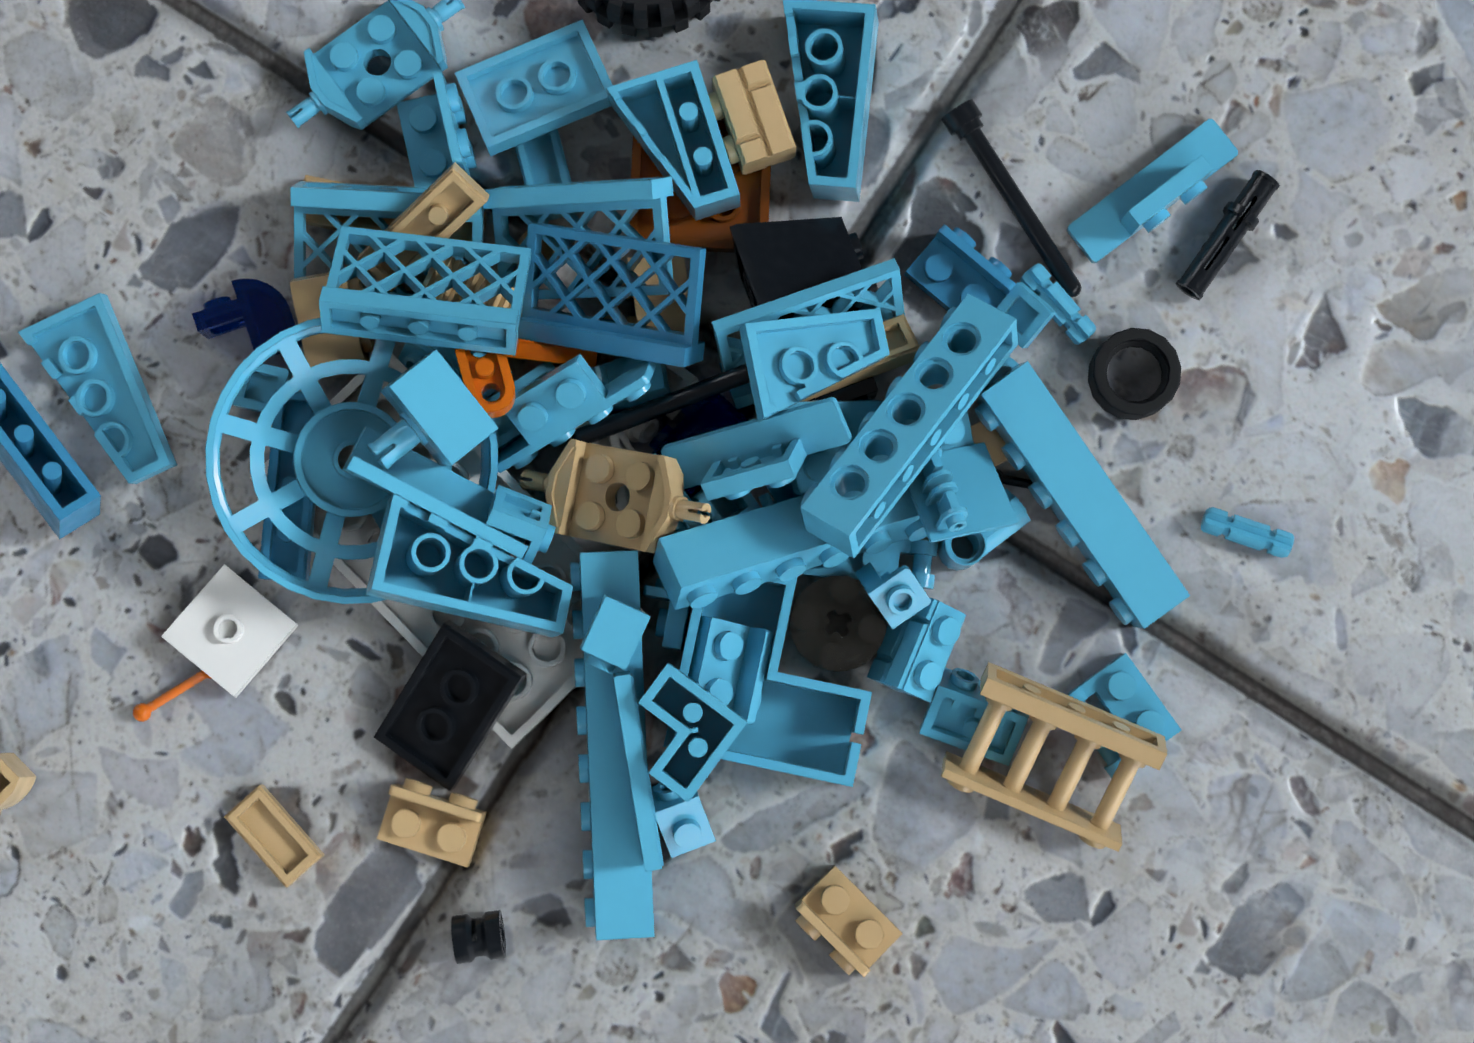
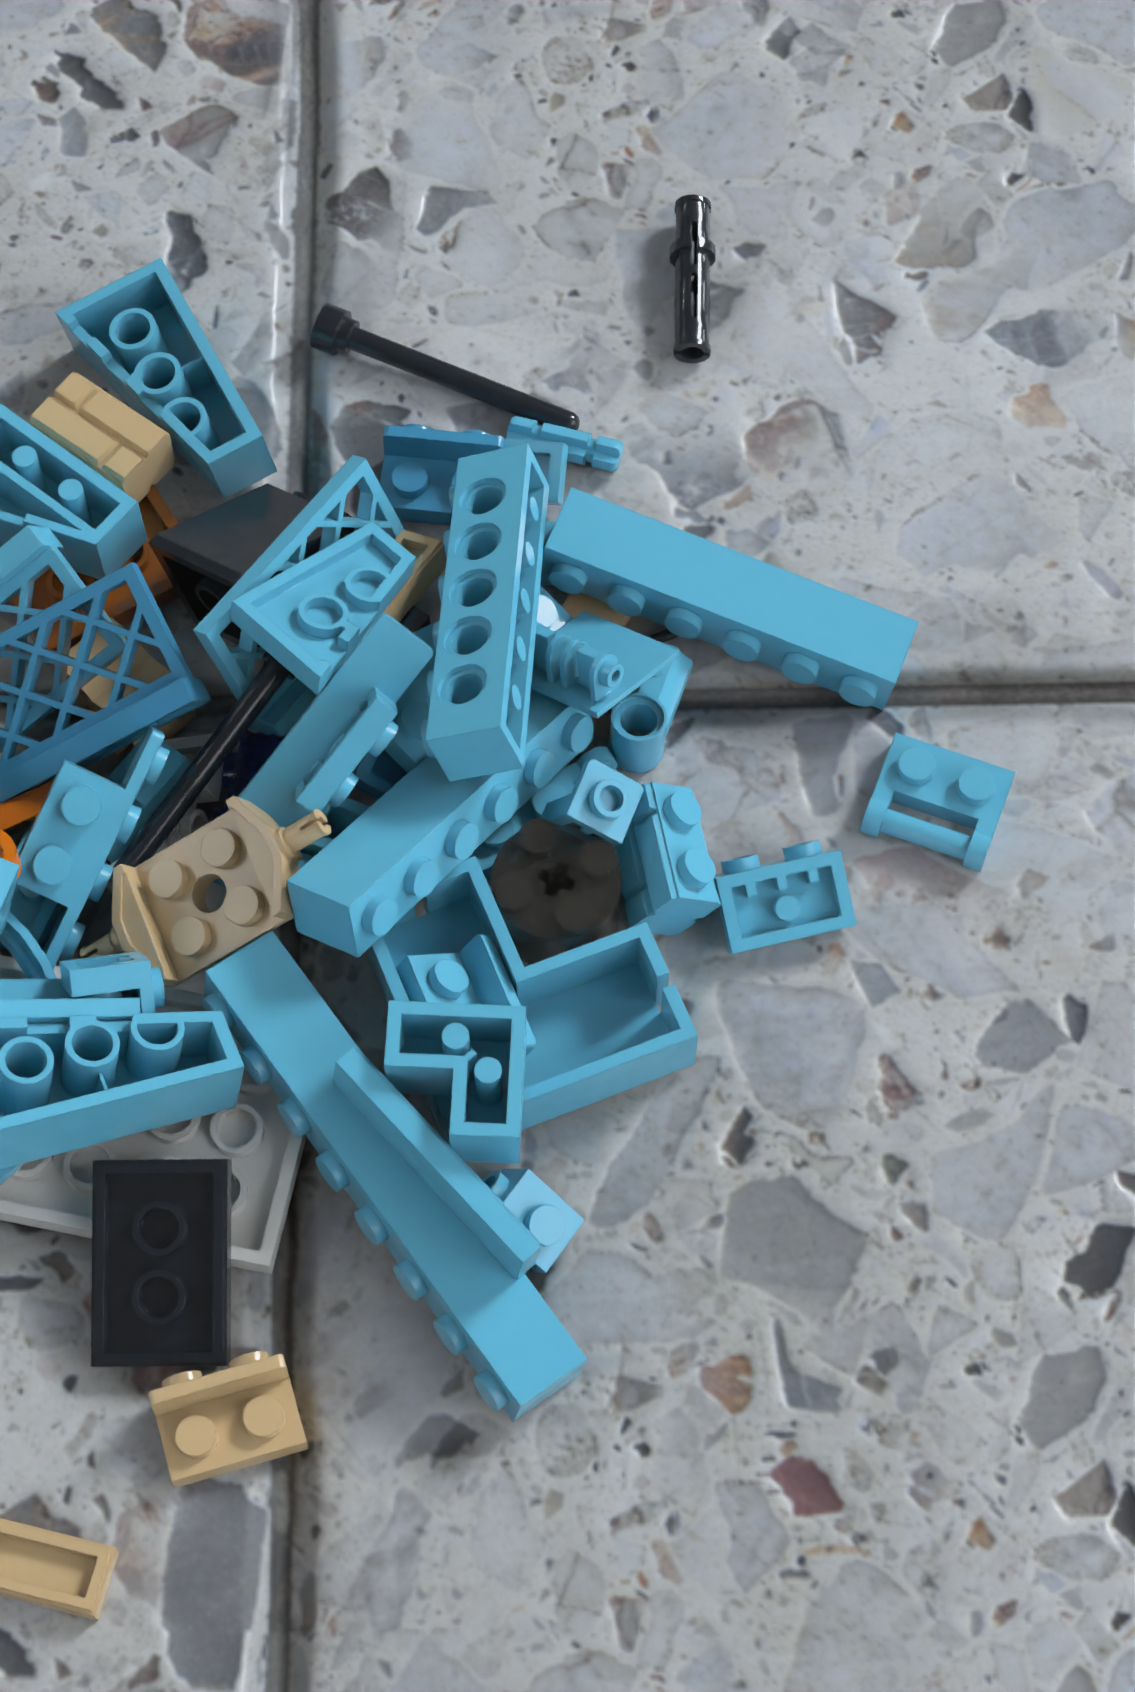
camera: 30 degrees left, 20 degrees down
black wheel [451,910,506,964] -> none
medium azure brick [580,594,651,674] -> none
medium azure bracket [643,578,691,651] -> none
tan bracket [794,865,903,977] -> none
tan fence [941,662,1168,852] -> none
medium azure bracket [1067,119,1238,263] -> none
black tyre [1088,328,1181,420] -> none
medium azure axle [1201,507,1294,558] -> none

